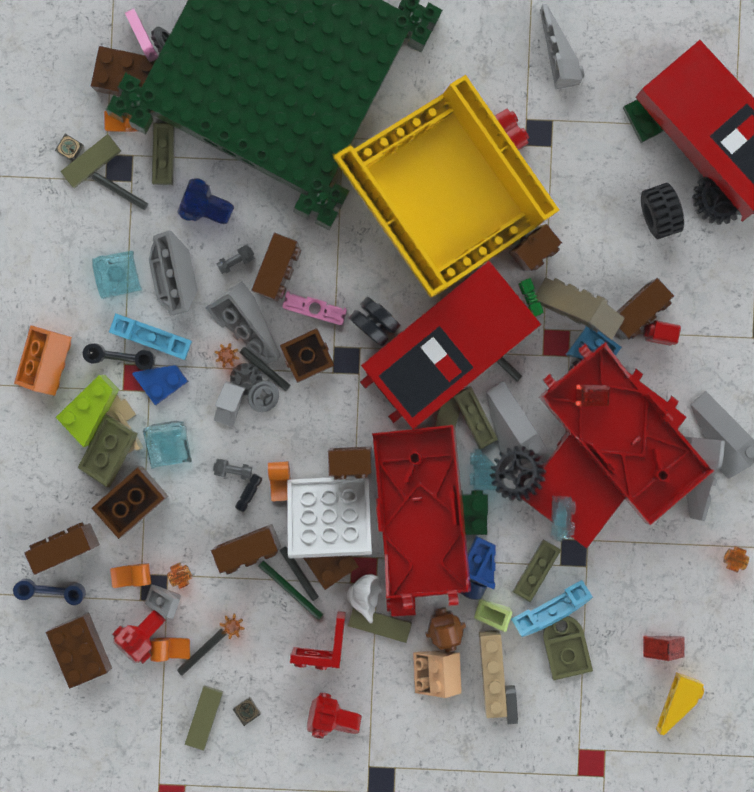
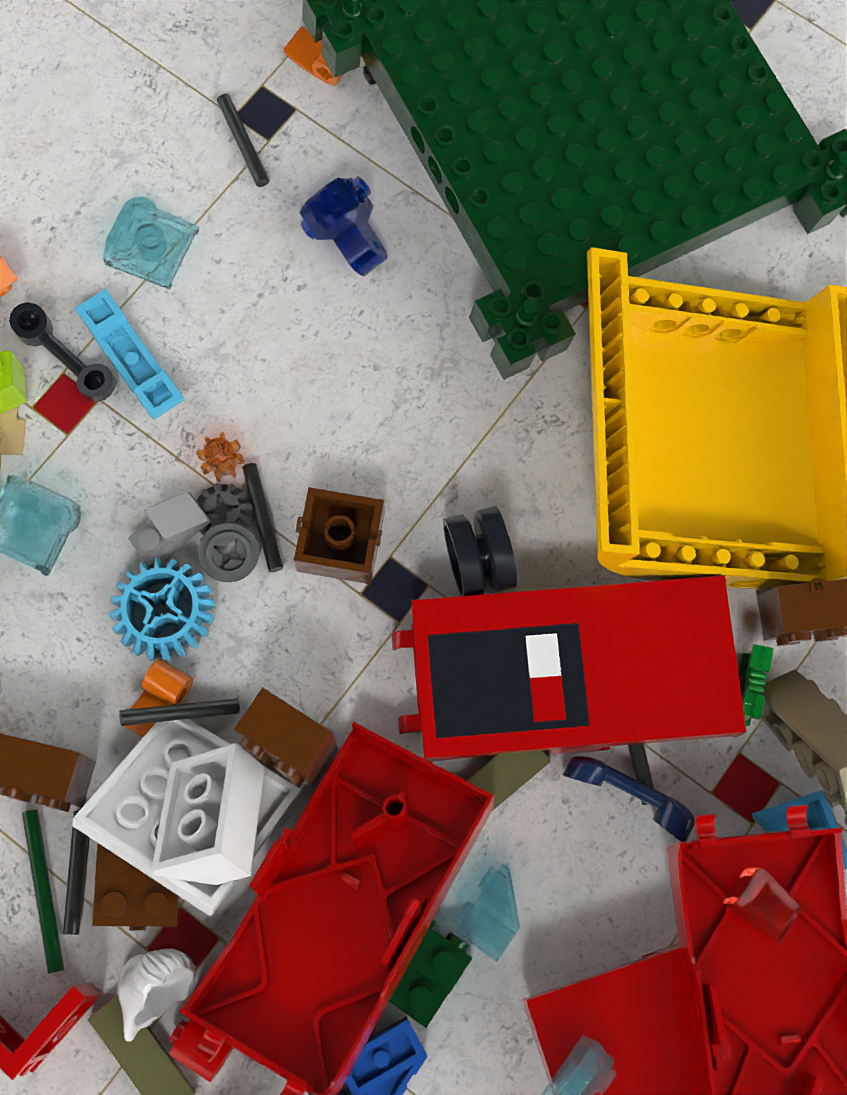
camera: 30 degrees right, 15 degrees down
tile [55,133,84,162] -> none
olive tile [60,134,121,188] -> none
blue wing [132,365,189,405] -> none
light grey wedge [149,231,197,316] -> none
olive tile [152,123,175,185] -> none
light grey wedge [205,282,281,365] -> none
dark grey bar [213,459,252,480] -> none
dark grey bar [216,244,255,274] -> none
black axle [235,474,262,512] -> none
reddish brown brick [251,232,302,302] -> none
bright pink piece [283,291,347,326] -> none
olive tile [453,386,498,450] -> none
light grey wedge [486,381,548,468] -> none
black gear [490,446,546,502] -> none
none -> medium azure gear [109,558,215,662]
none -> pearl dark grey bar [119,698,240,726]
none -> white slope [151,743,265,885]
none -> dark blue piece [562,756,695,842]

